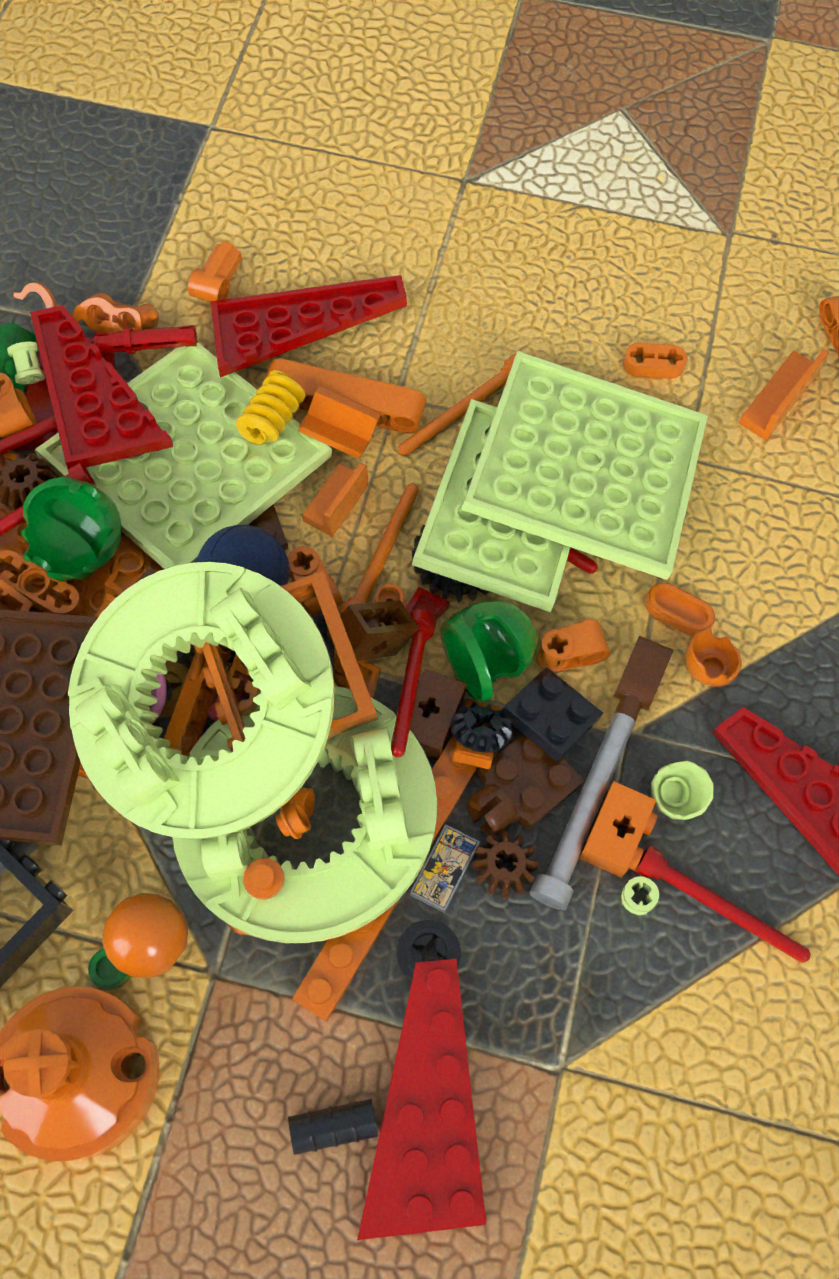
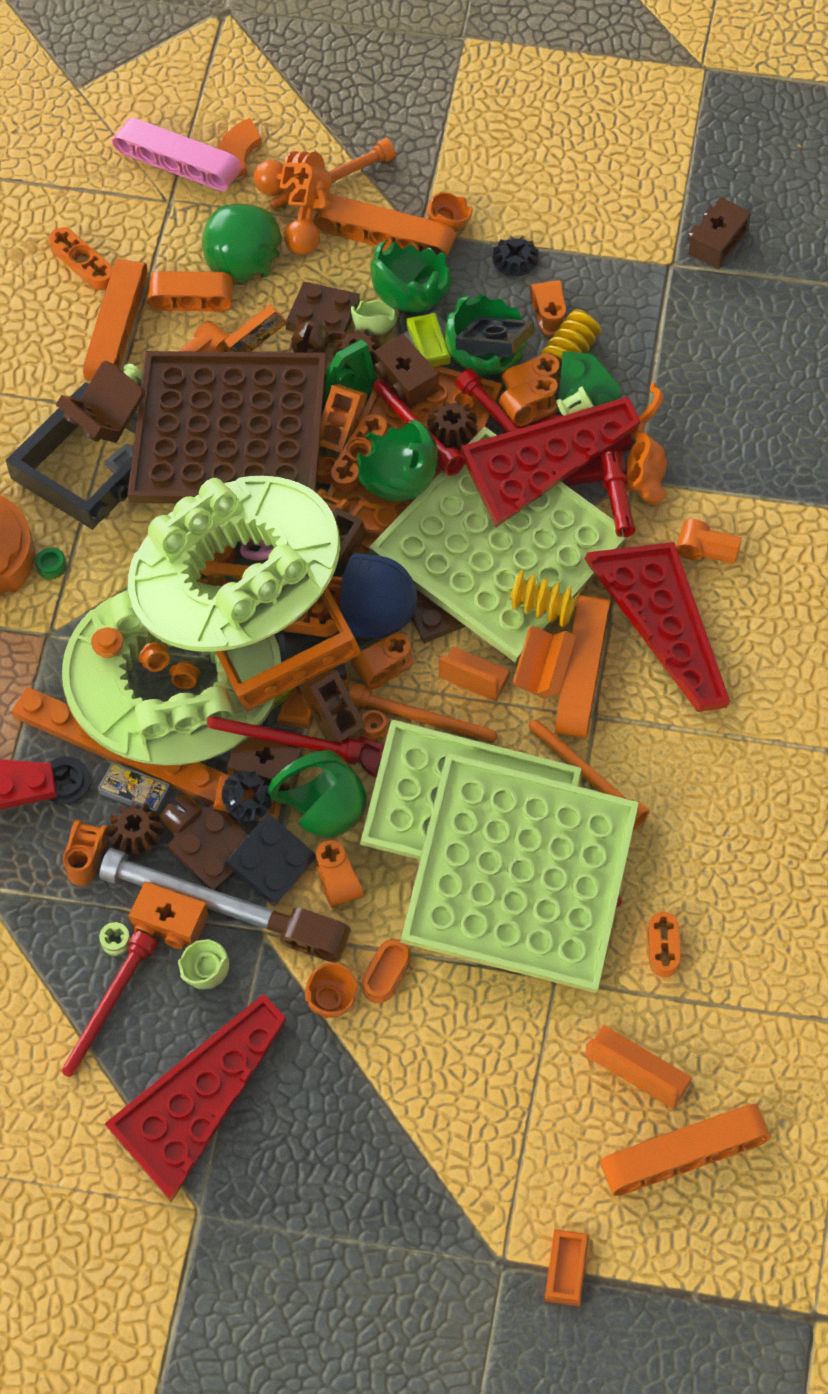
camera: 90 degrees right, 5 degrees down
orange piece [102,893,188,978] -> none
none -> orange piece [63,819,109,886]

